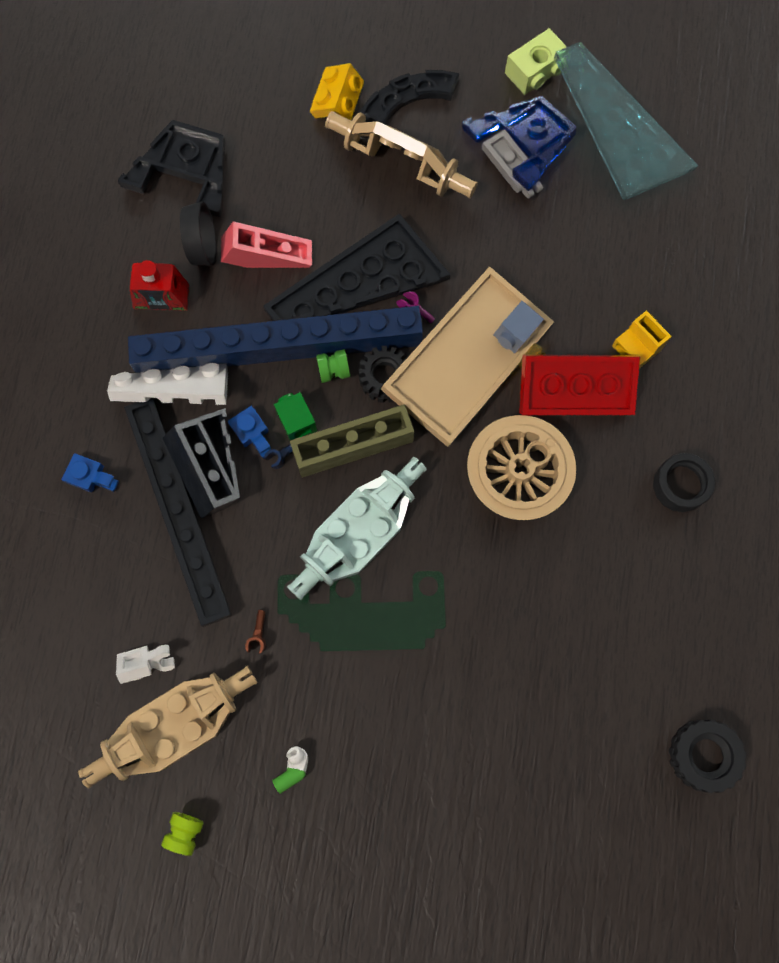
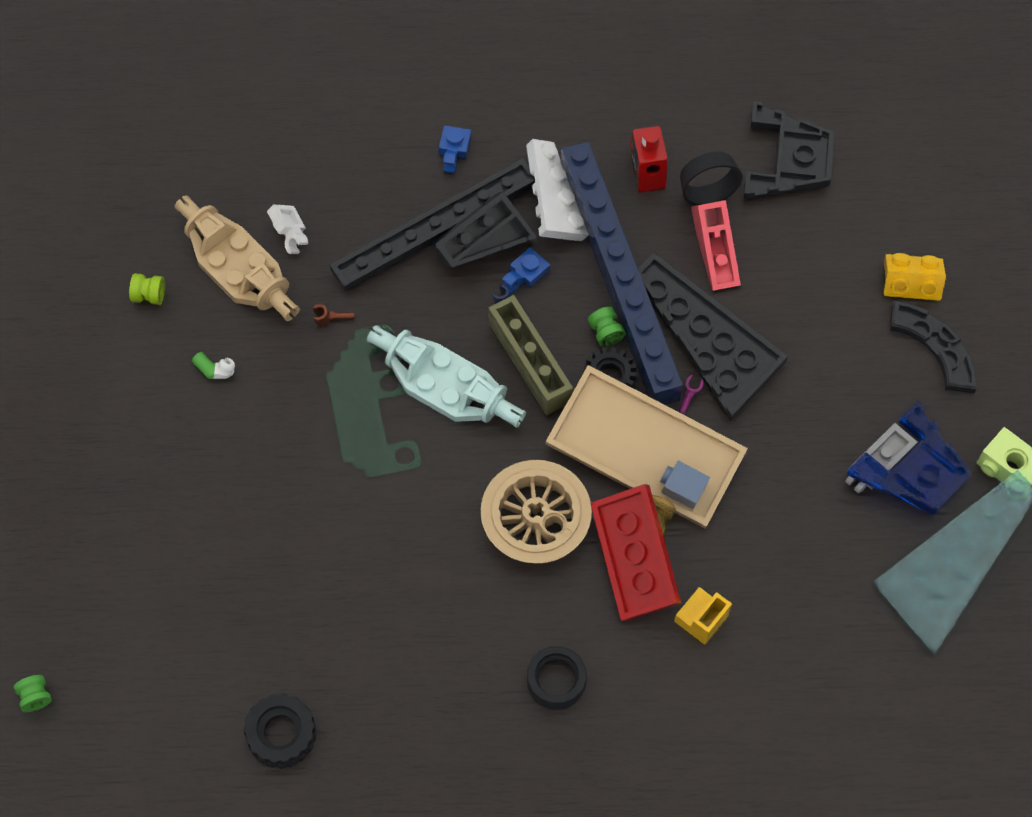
camera: 80 degrees right, 10 degrees down
green brick [274,392,317,441] -> none
tan plate [325,111,478,199] -> none

